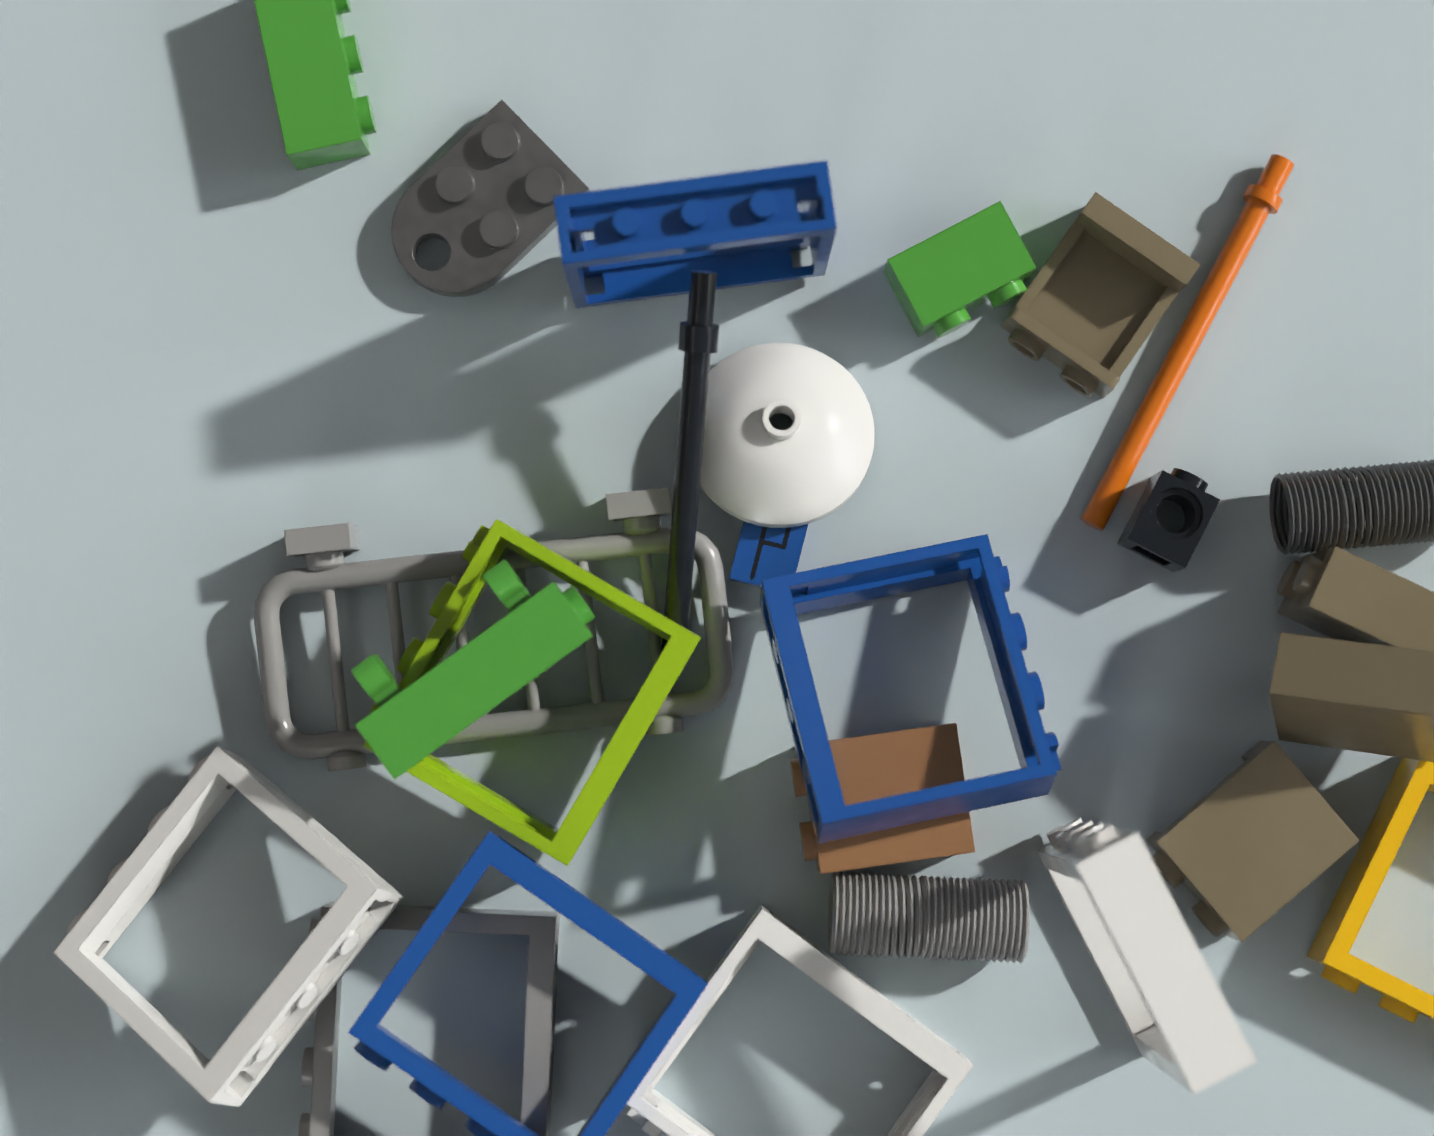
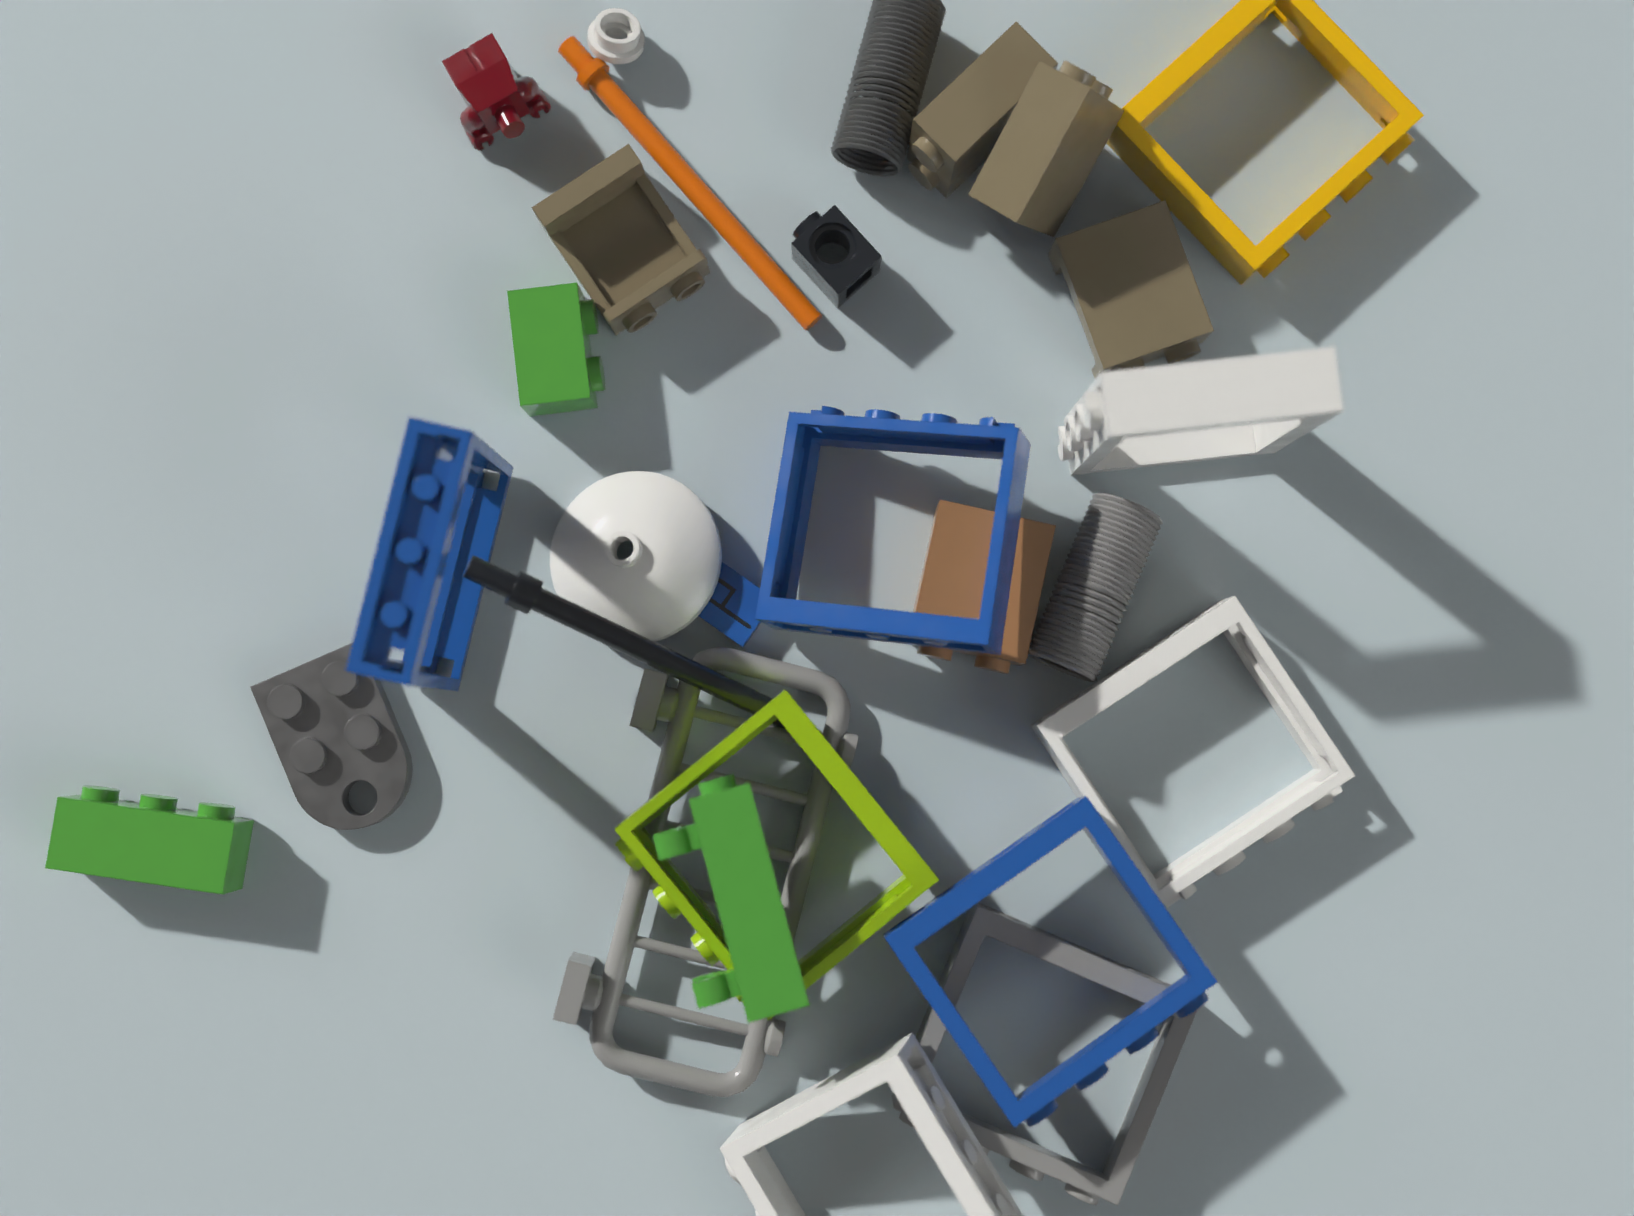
camera: 65 degrees left, 0 degrees up
none -> dark red piece [442,33,551,151]
none -> white plate [587,8,645,64]

